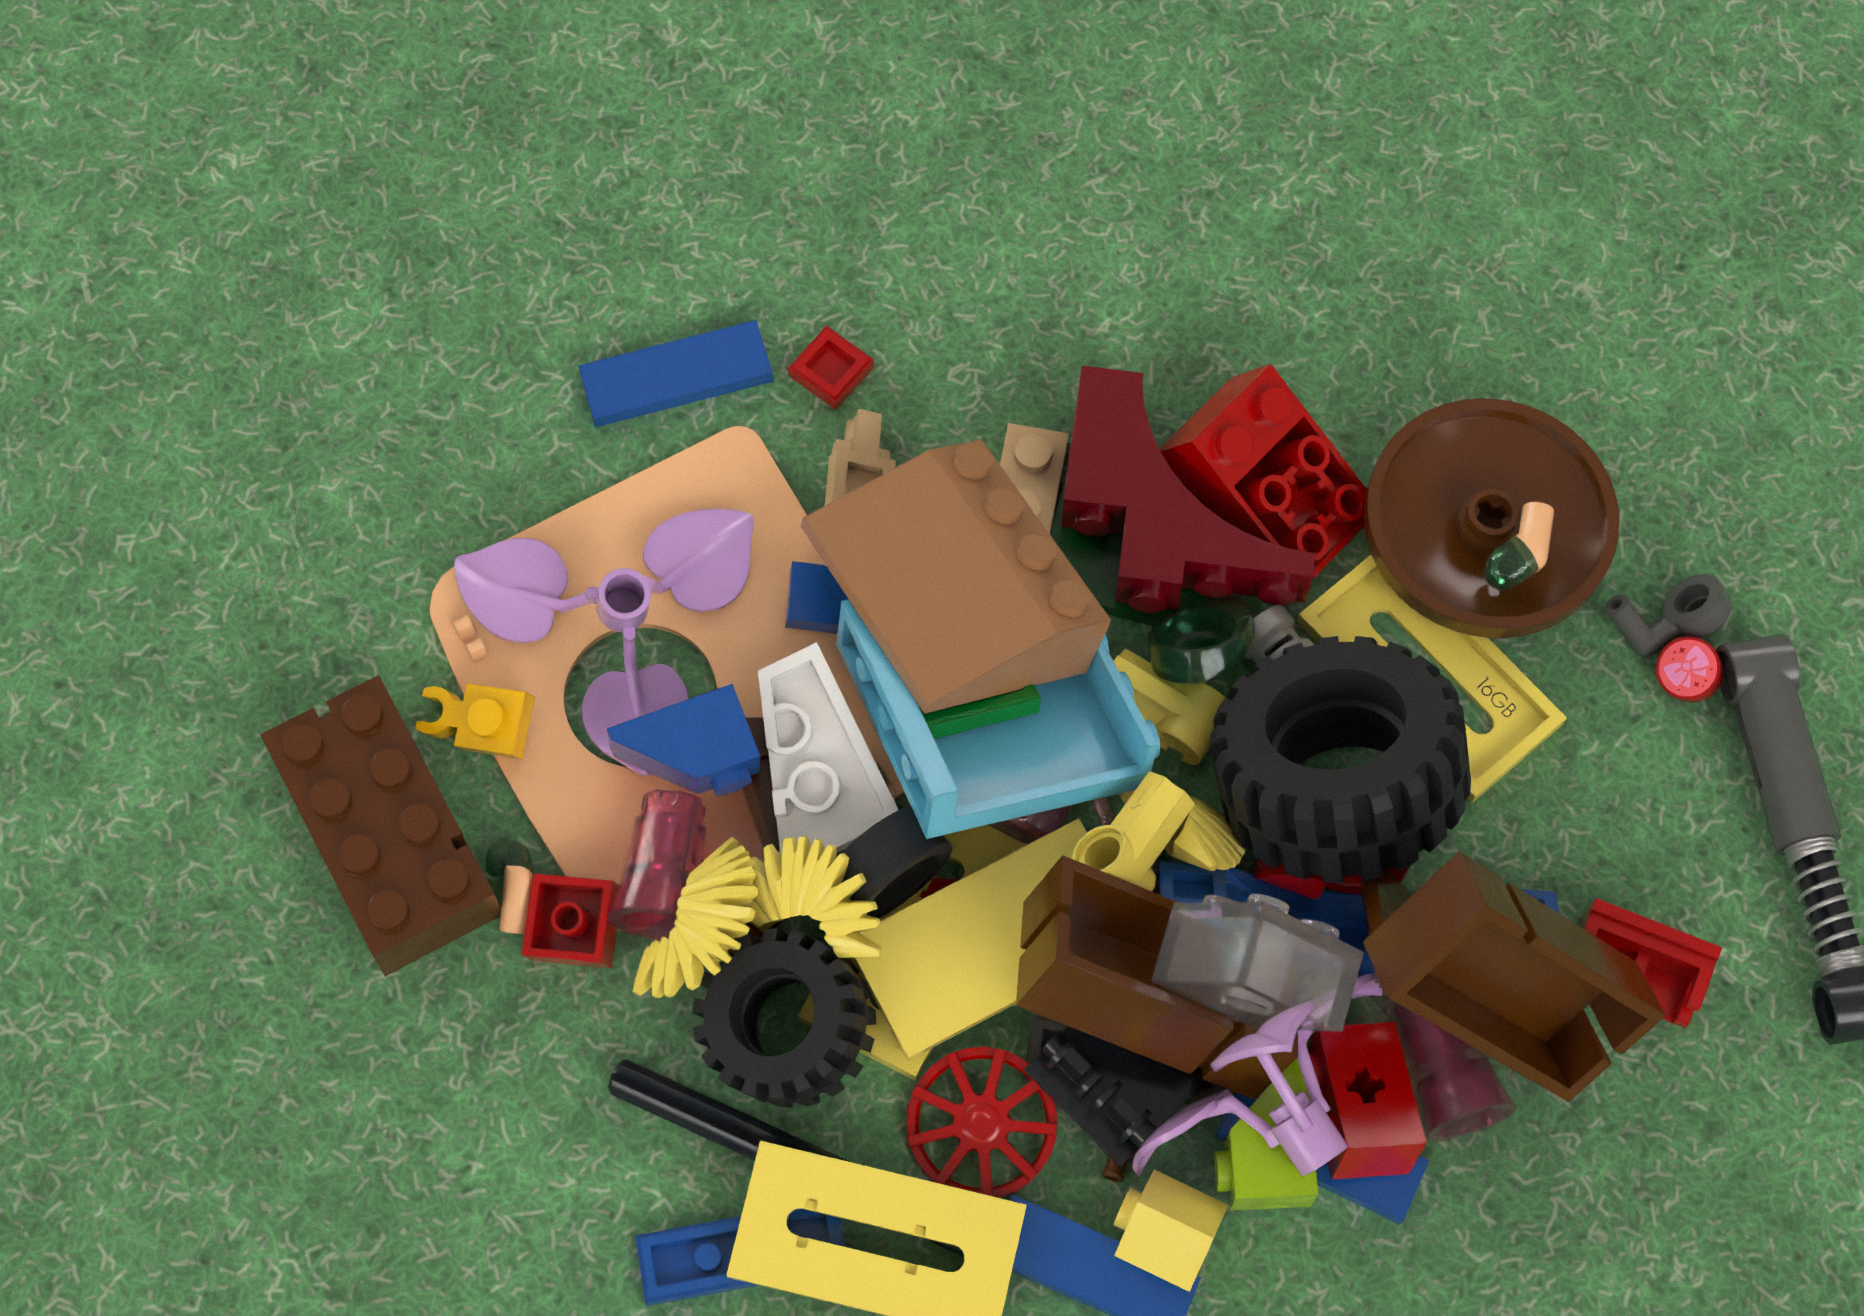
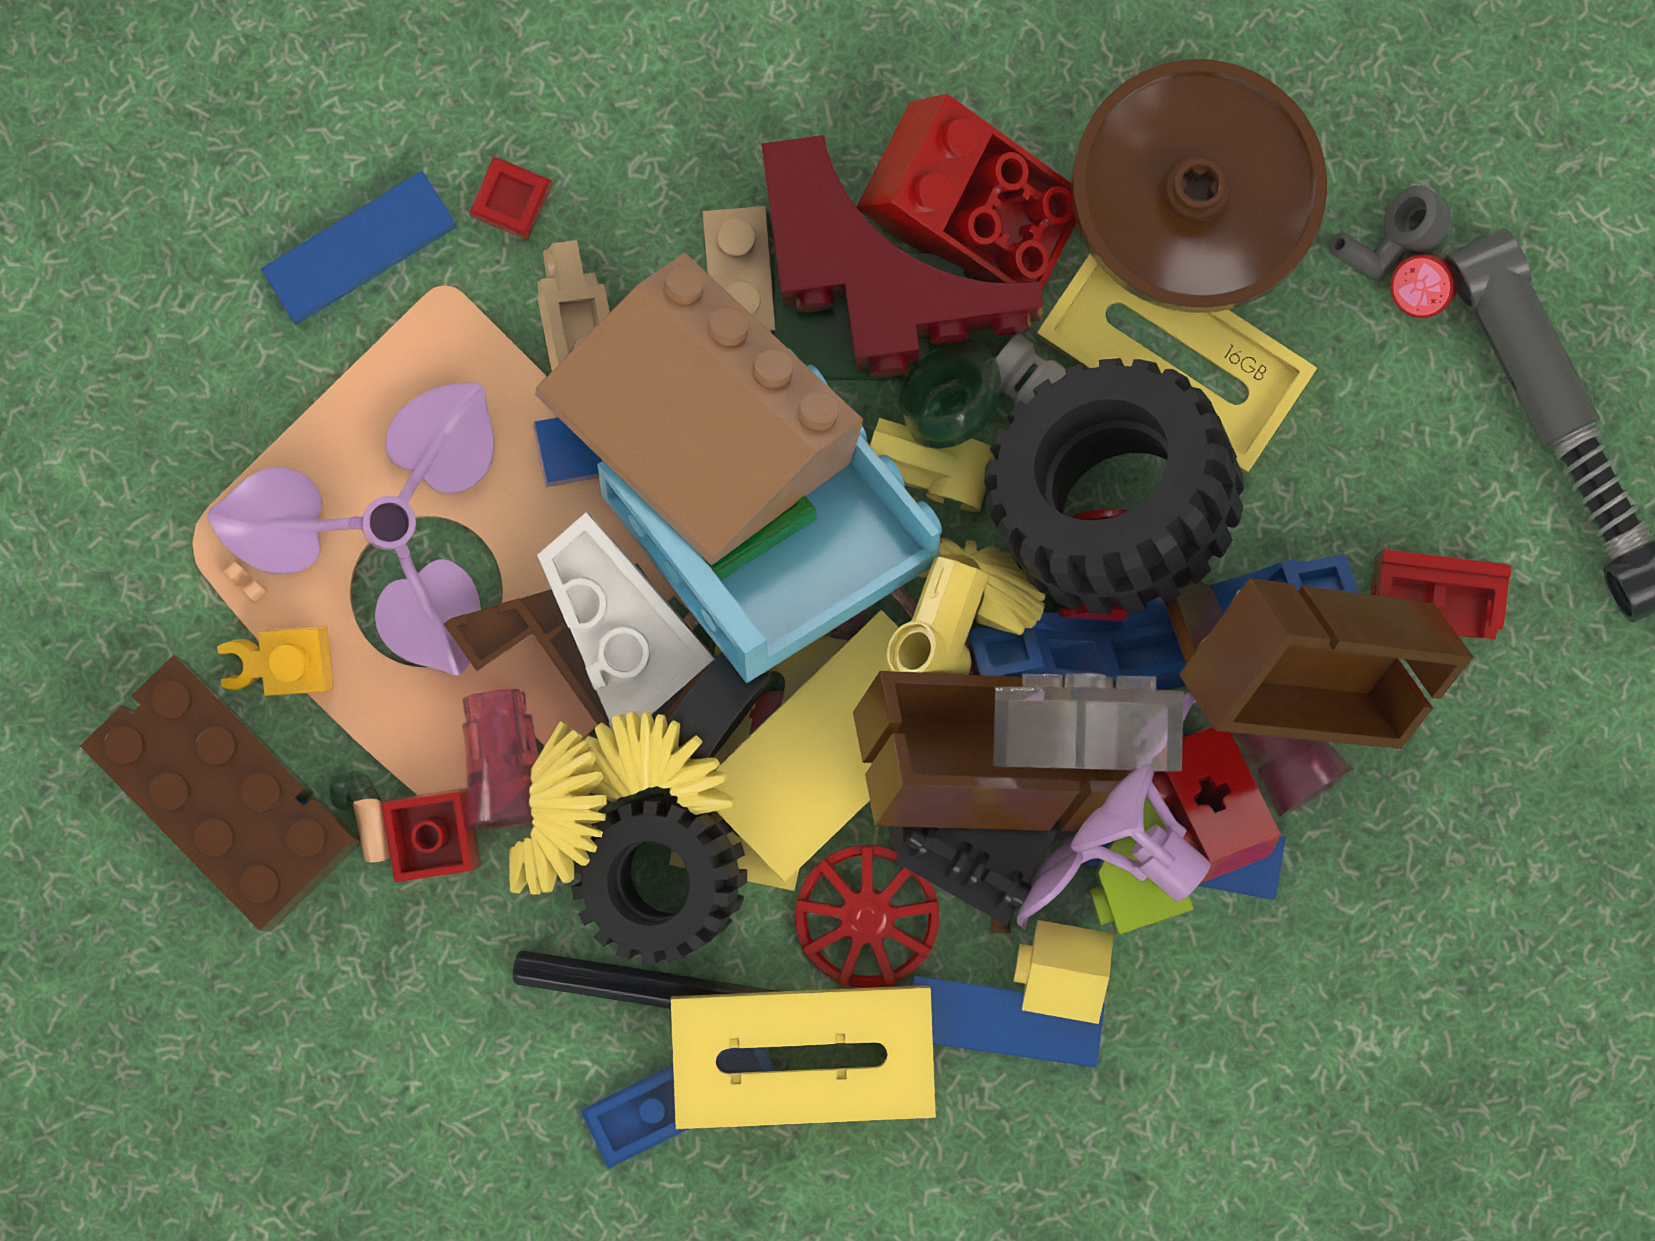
camera: 15 degrees left, 15 degrees up
blue slope [607,684,760,796] -> none
arm [1484,502,1554,590] -> none

